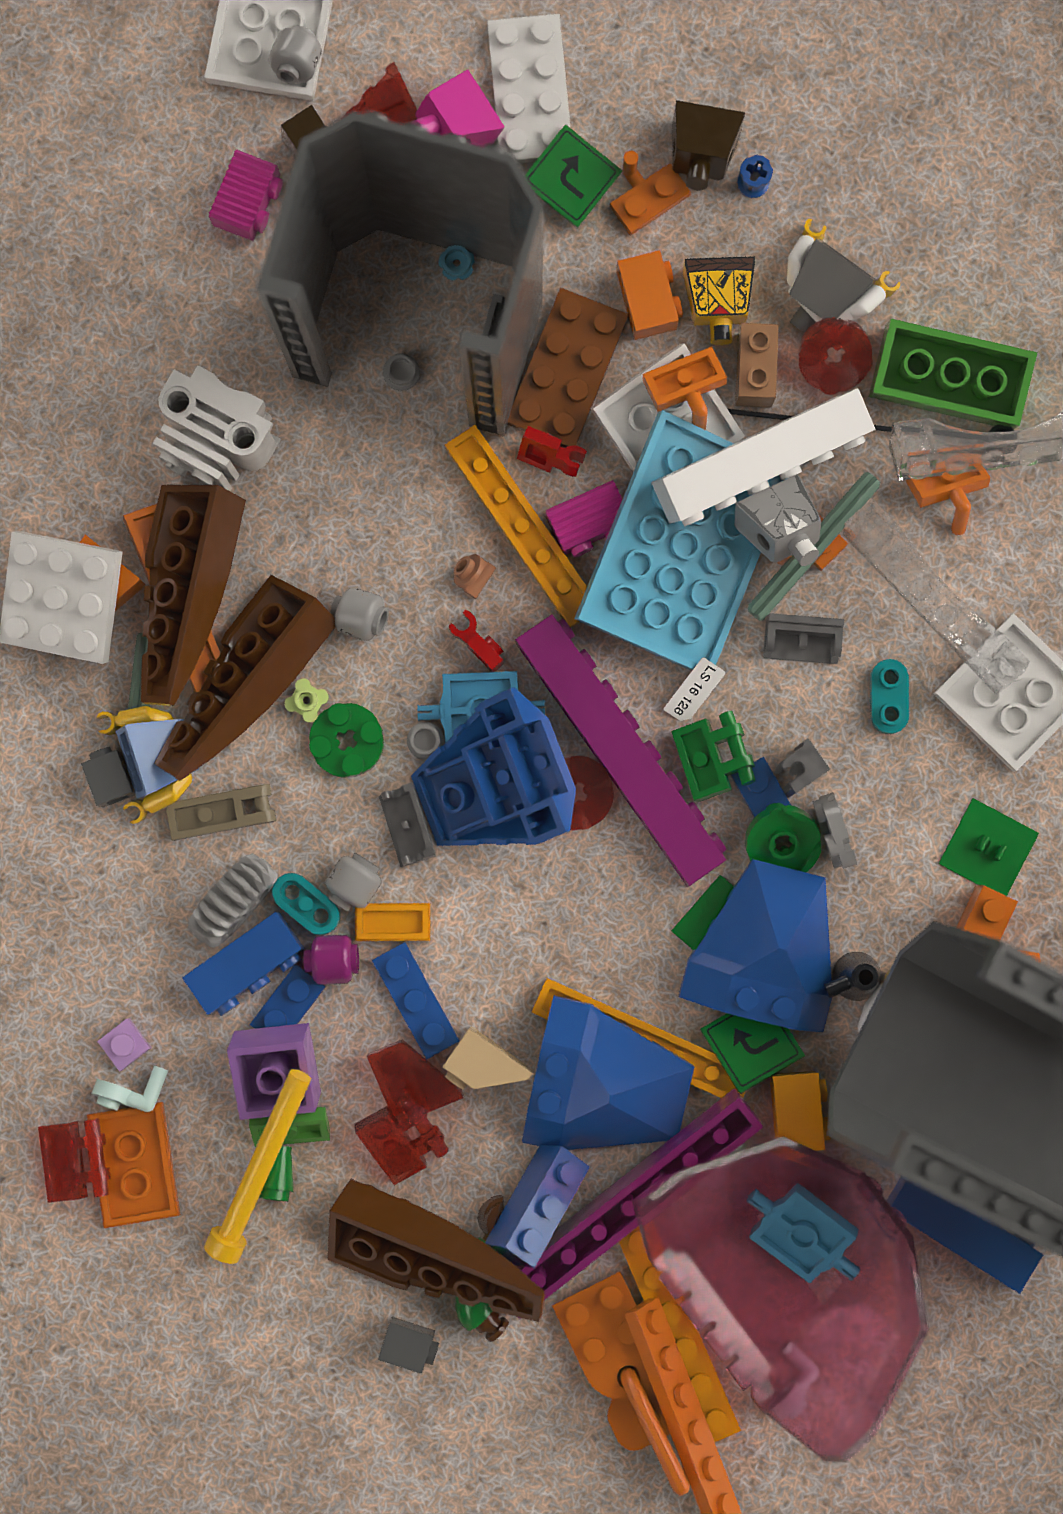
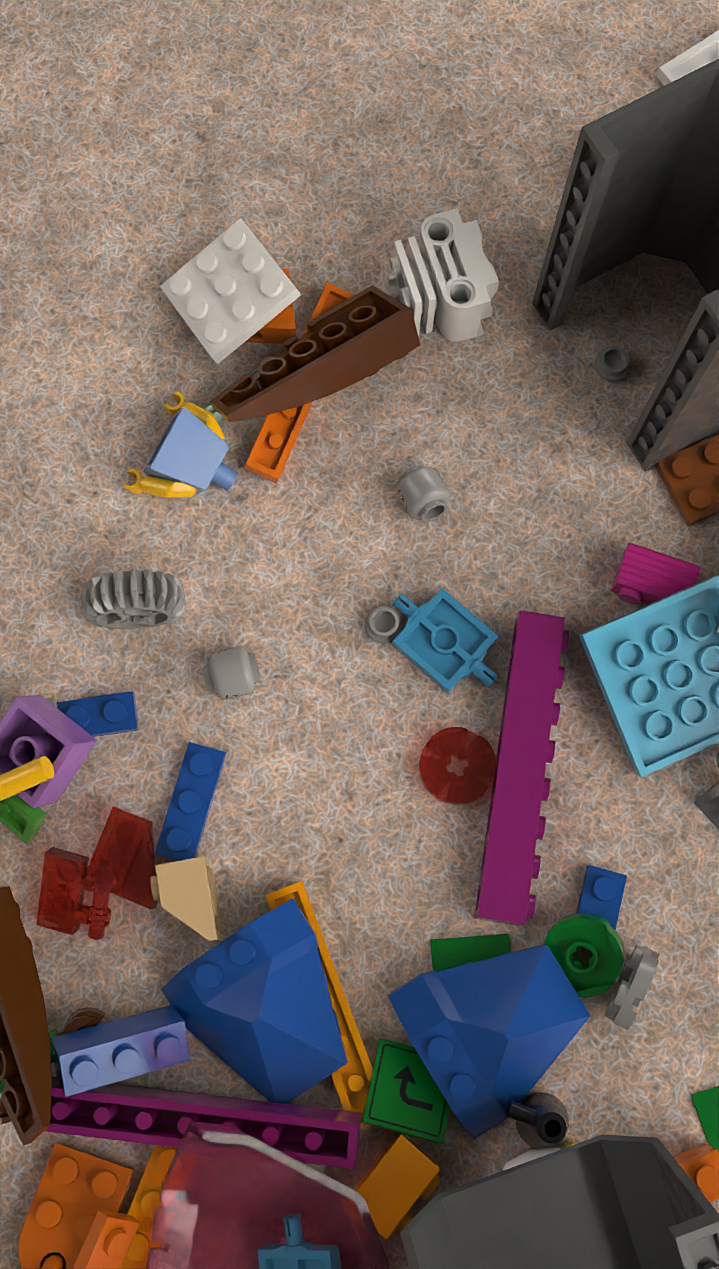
camera: 40 degrees right, 10 degrees down
dark grey brick [81,747,136,808] -> none
reddish brown wedge [154,575,335,781] -> none
dark tan plate [166,784,276,841] -> none
blue brick [182,912,305,1016] -> none
teal plate [272,873,340,935] -> none
yellowish green plate [284,678,329,723] -> none
magenta head [304,935,360,985] -> none
green plate [309,703,384,778] -> none
light orange tile [355,903,431,941] -> none
flat silver hinge [379,783,436,867] -> none
blue wedge [411,687,576,846] -> none
light orange plate [444,425,587,628] -> none
red plate [449,610,504,672] -> none
nougat plate [454,554,496,599] -> none
red plate [517,426,587,477] -> none
white sticker [664,658,725,721] -> none
green plate [671,711,756,803] -> none
flat silver hinge [775,738,830,798] -> none

